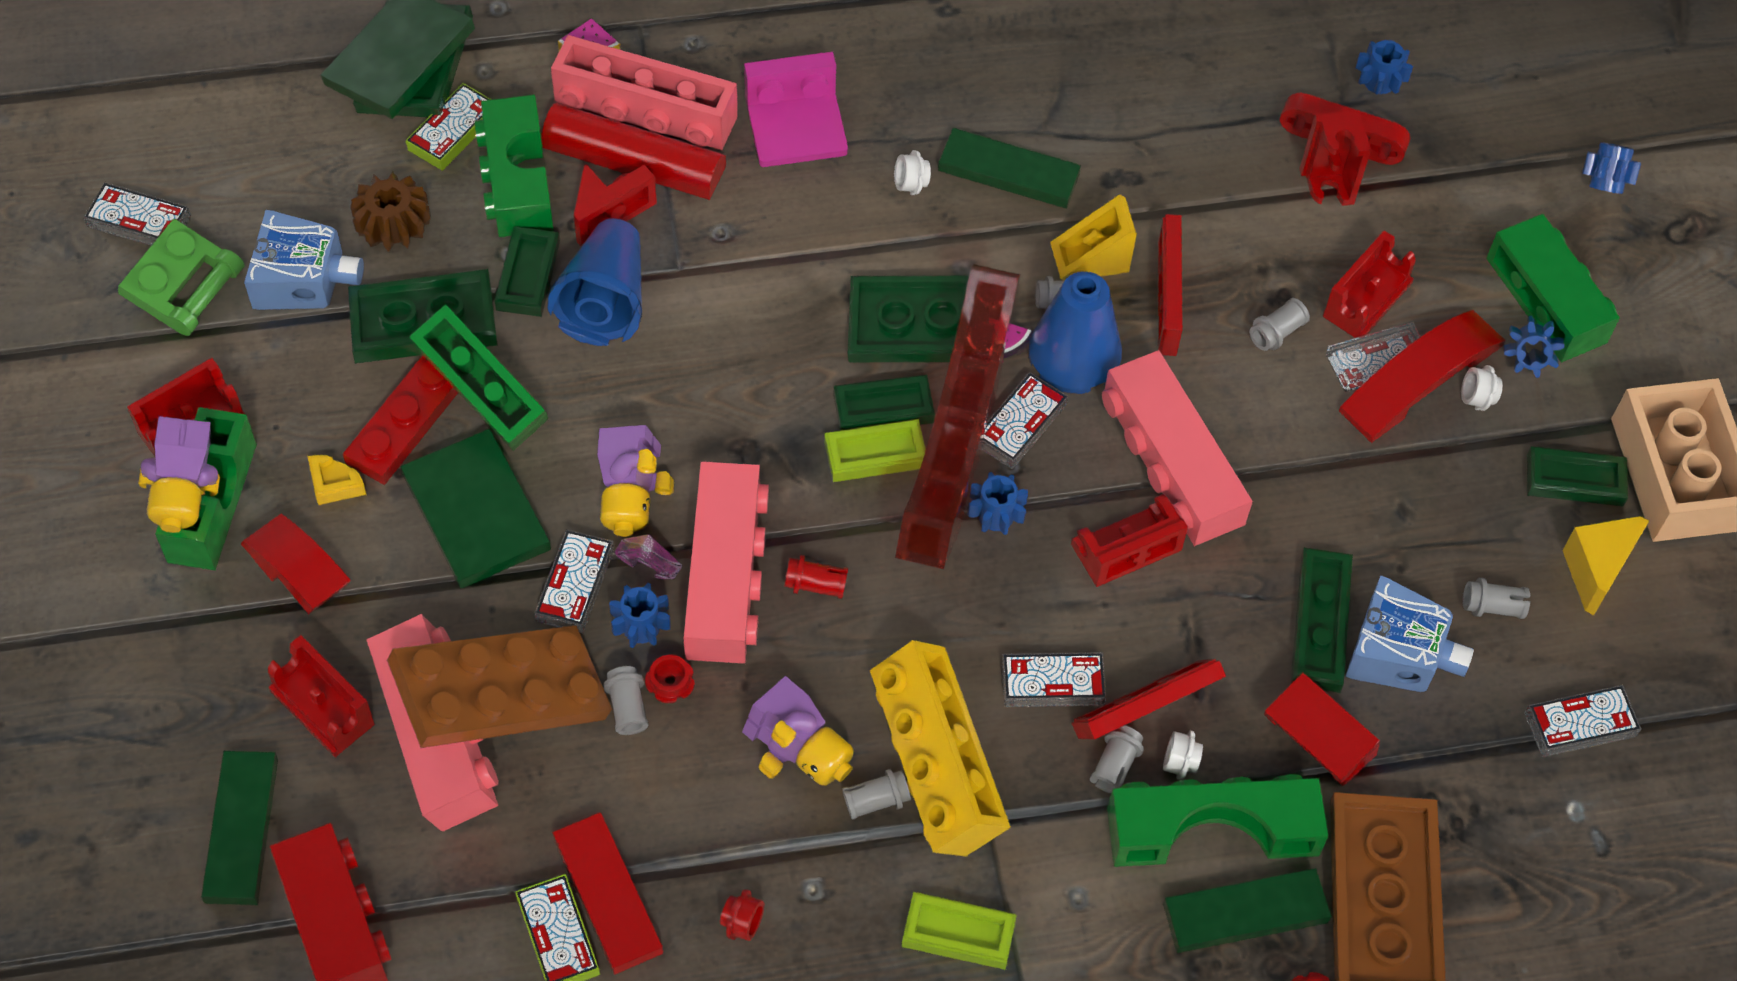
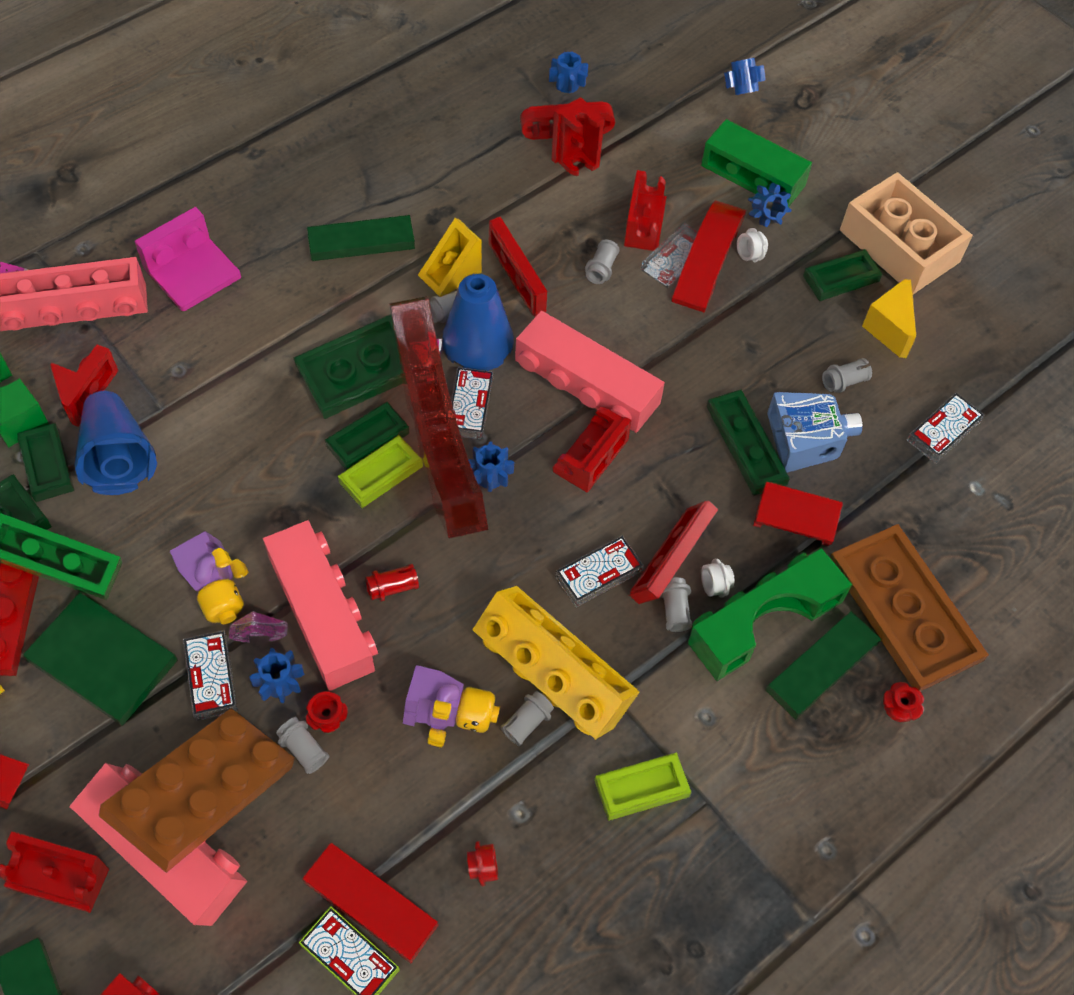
camera: 30 degrees left, 0 degrees up
red brick [542,103,726,200] -> none
white plate [894,150,931,195] -> none

